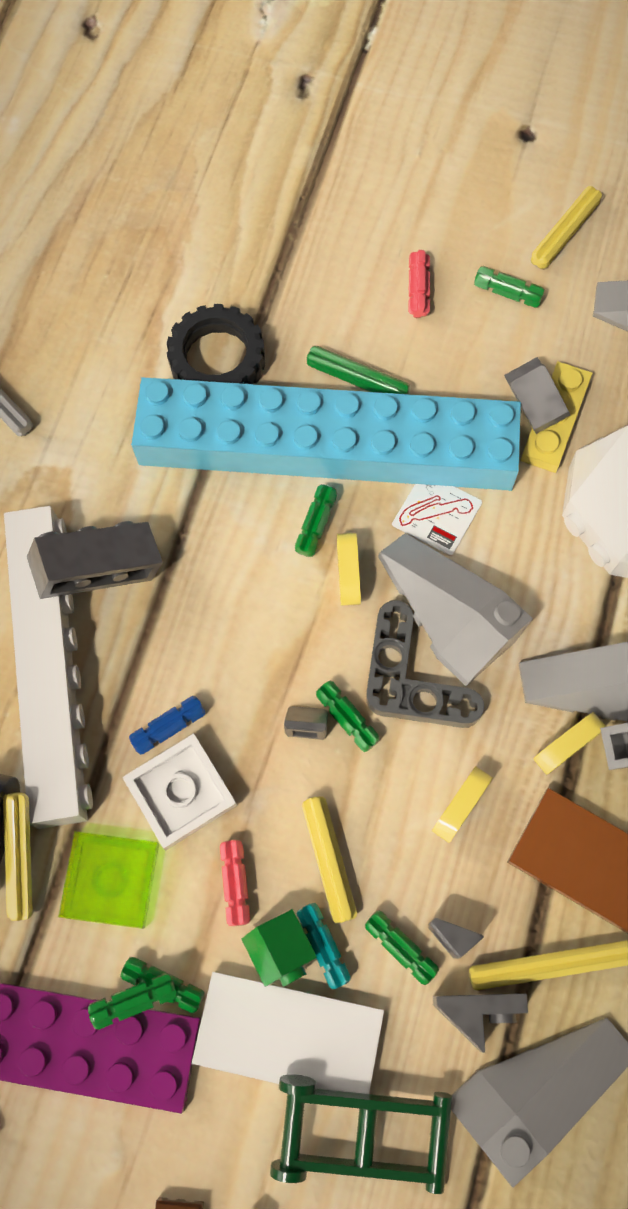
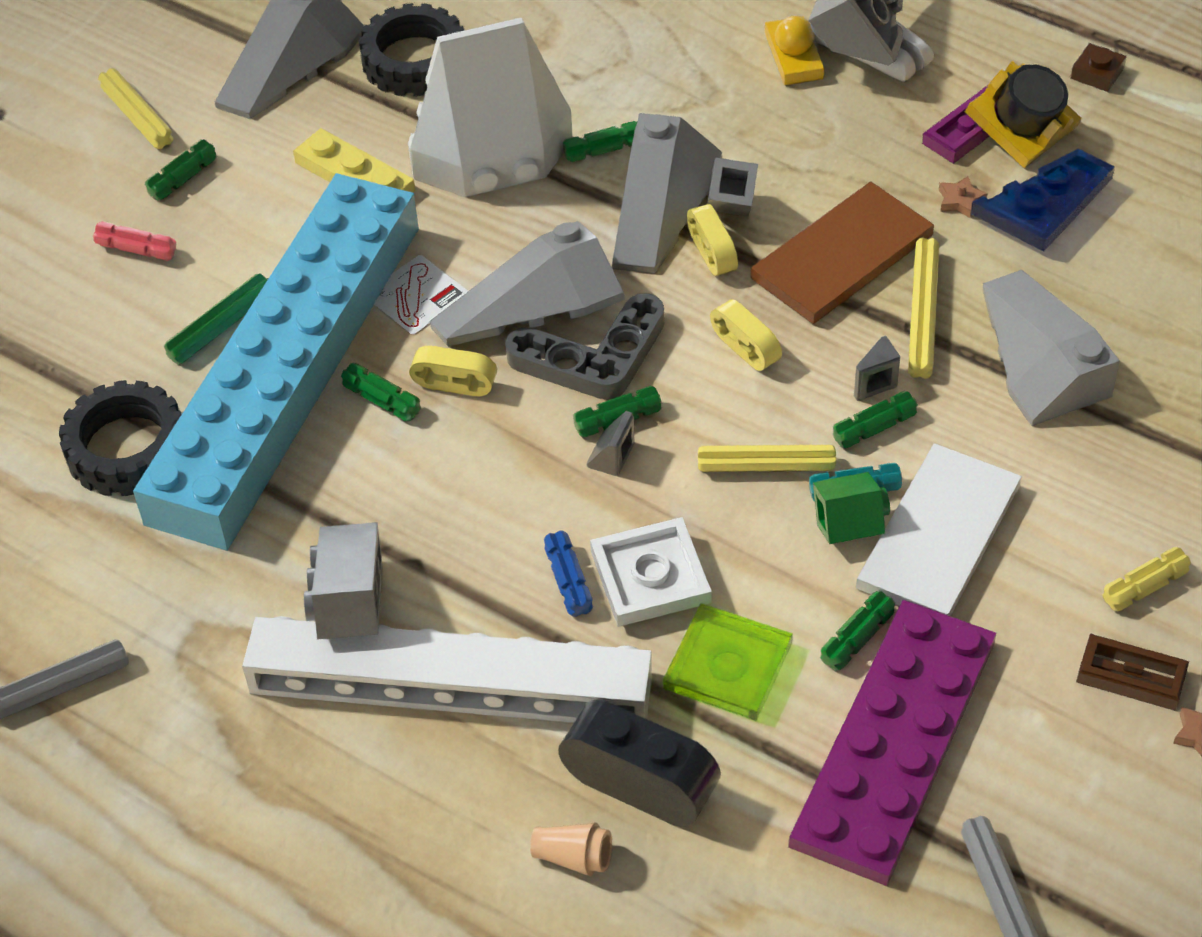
camera: 75 degrees left, 20 degrees down
light yellow axle [3,792,33,921] -> none
green axle [88,973,177,1030] -> none
coral axle [220,840,250,926] -> none
dark green piece [270,1074,452,1194] -> none
flat silver slope [433,994,528,1053] -> none
flat silver slope [504,357,570,434] -> none

